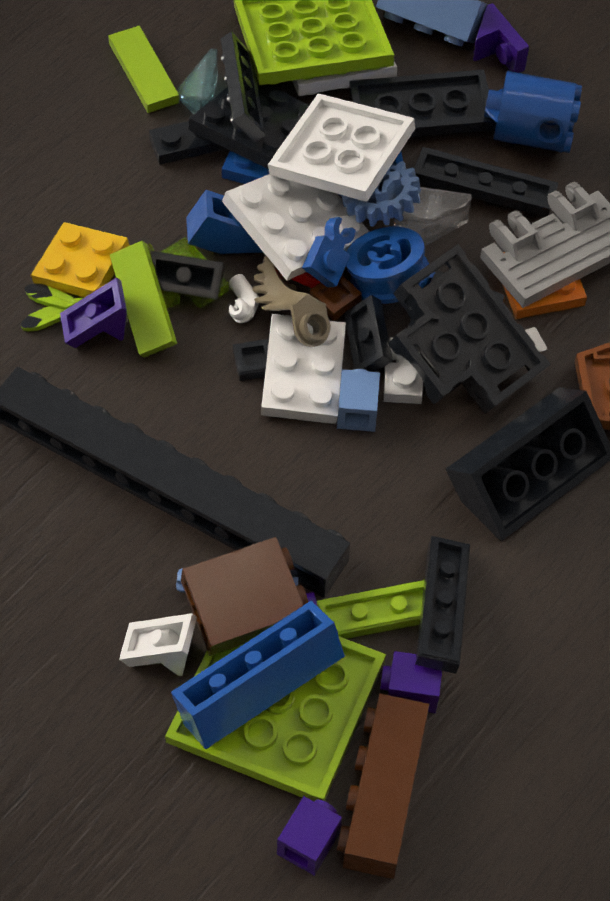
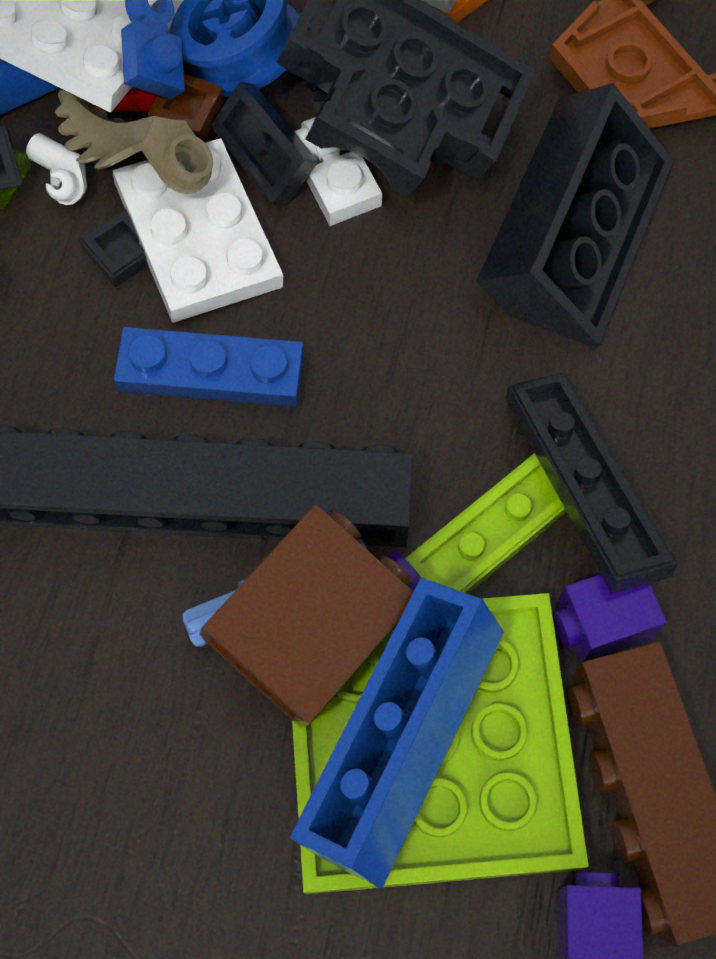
camera: 25 degrees left, 10 degrees up
white slope [119,613,197,676] -> none
medium blue brick [337,369,380,432] -> none
none -> blue plate [114,327,304,407]

